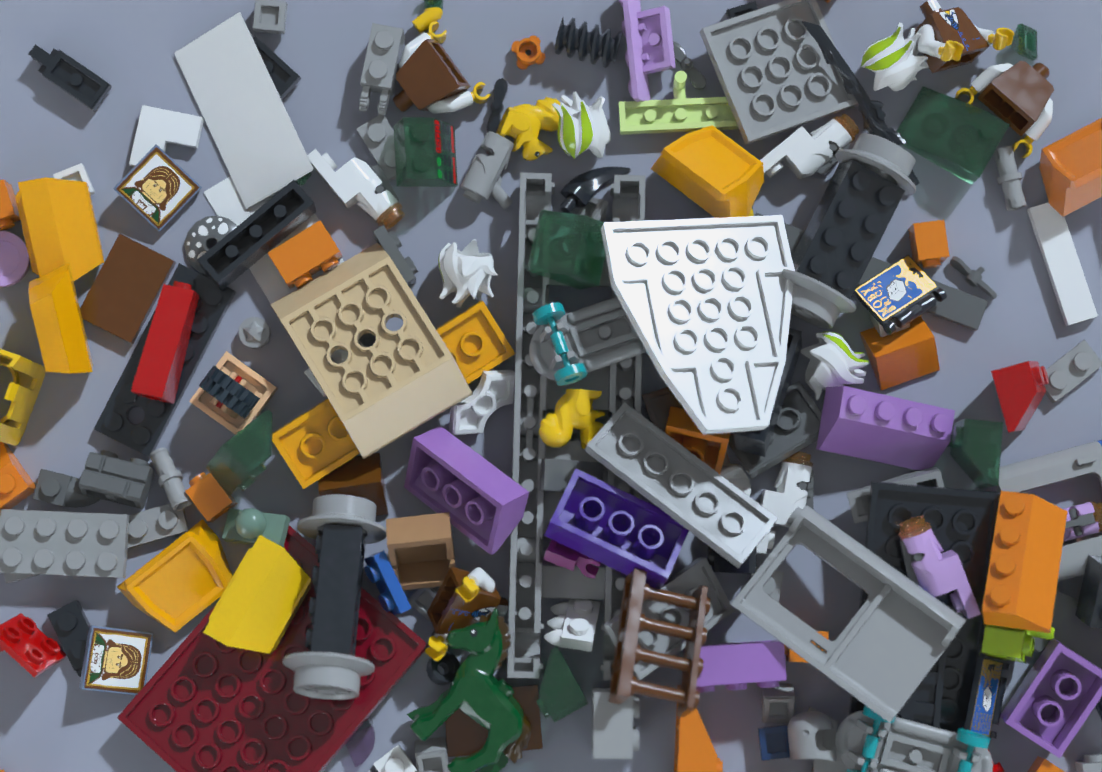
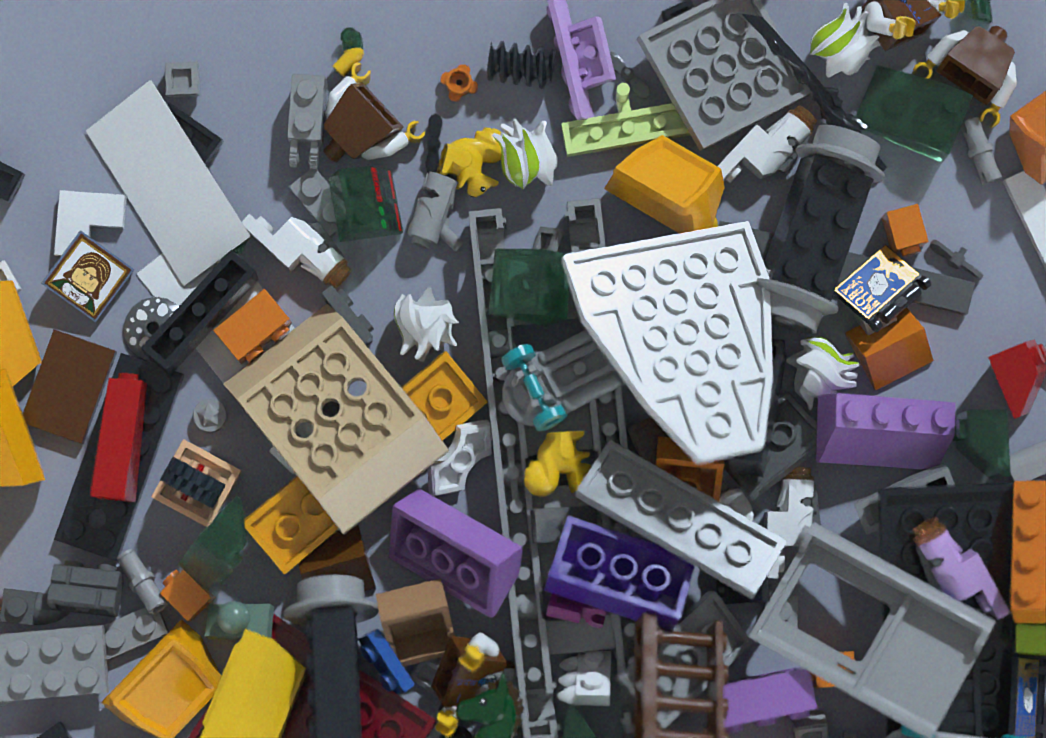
camera: 10 degrees left, 0 degrees up
black bar [559,167,631,214] -> none

